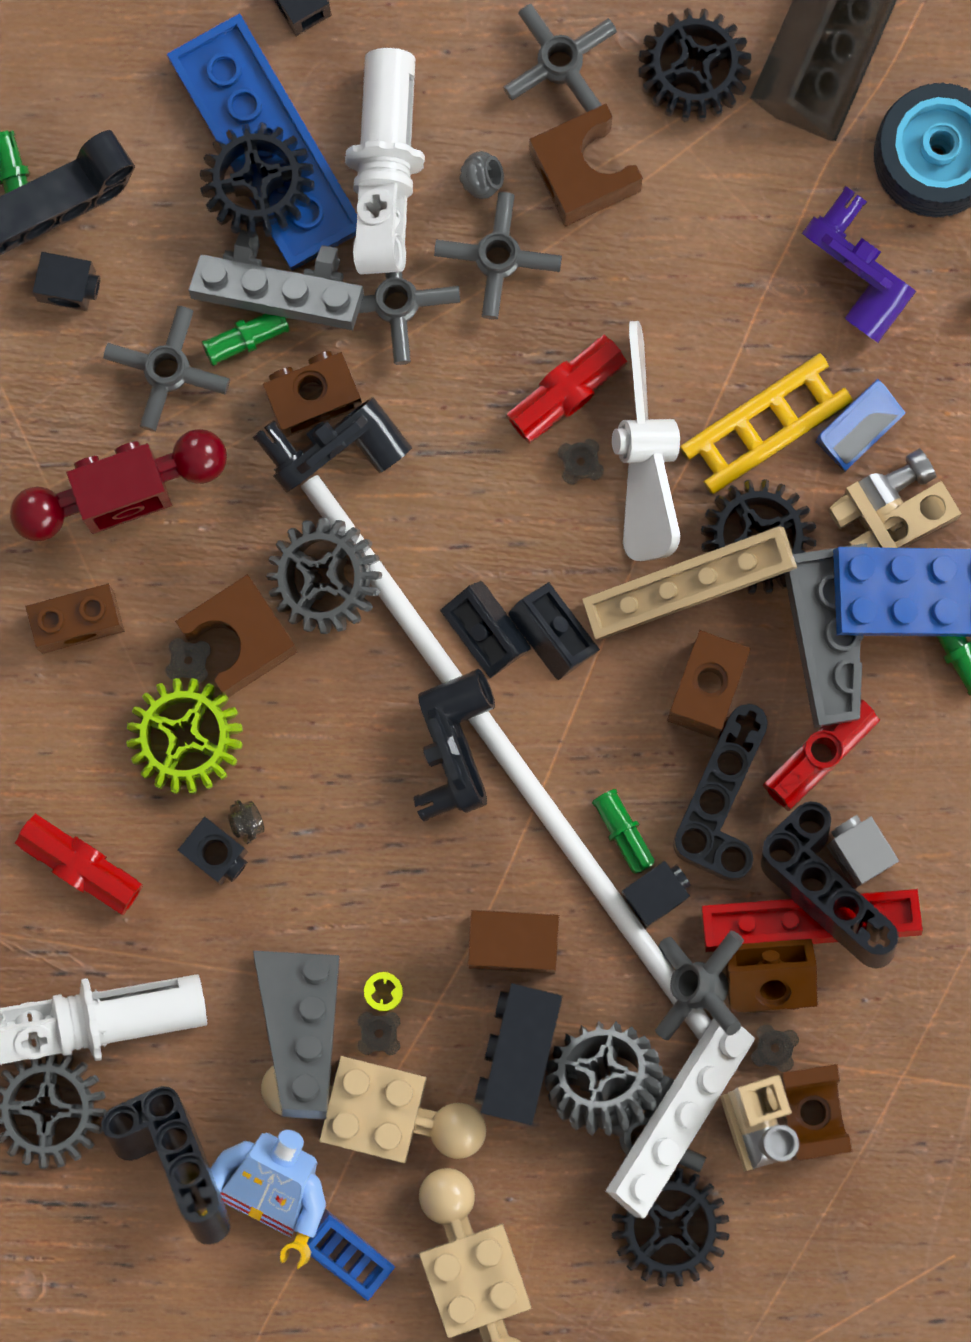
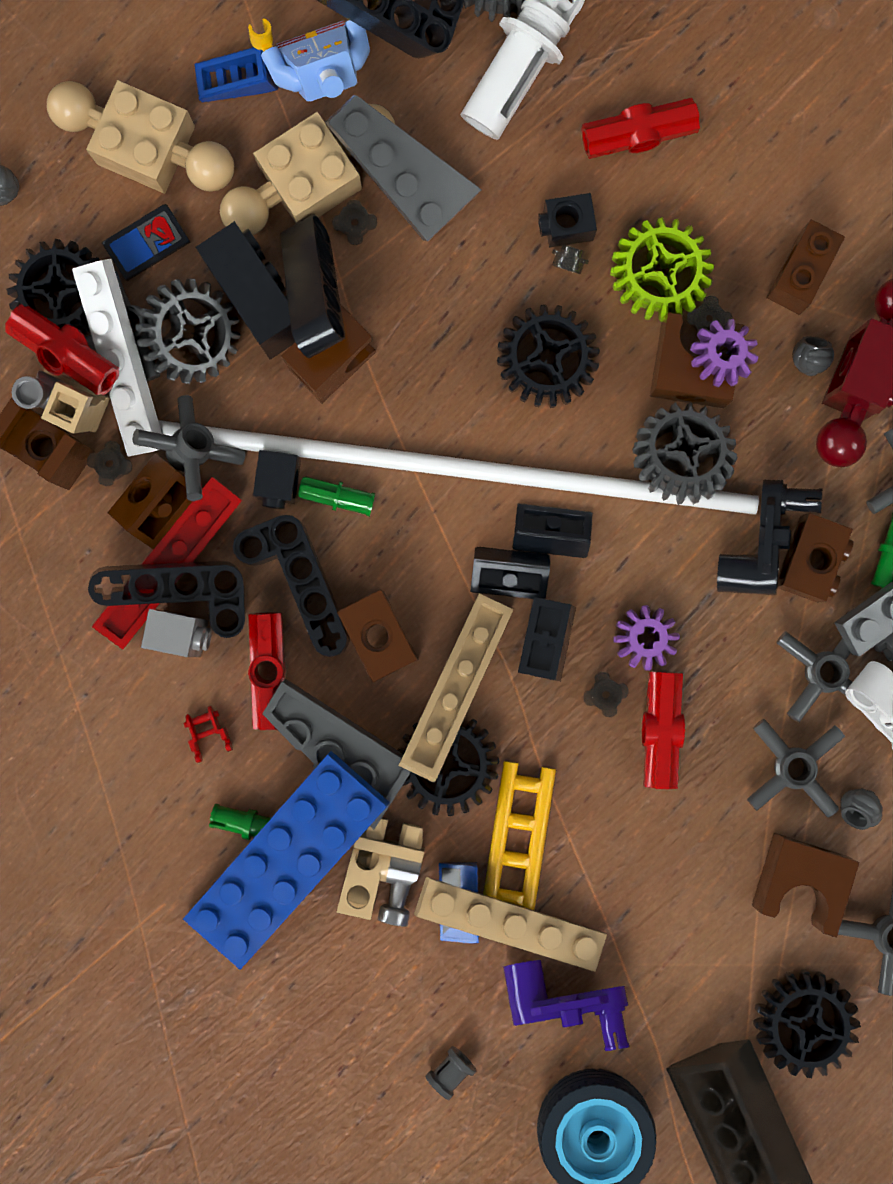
camera: 135 degrees right, 5 degrees up
neon yellow bush [364,972,403,1011] -> none
black piece [414,669,495,822] -> none
white piece [612,321,680,561] -> none
none -> red piece [5,304,120,396]
none -> slope [102,204,191,281]
none -> red piece [183,706,233,763]
none -> black beam [280,214,345,359]
none -> tan plate [414,877,607,972]
none -> black gear [497,304,600,408]
none -> black hinge [518,597,576,682]
none -> medium lavender gear [613,605,680,671]
none -> medium lavender gear [690,319,758,387]
none -> dark grey piece [792,336,834,376]

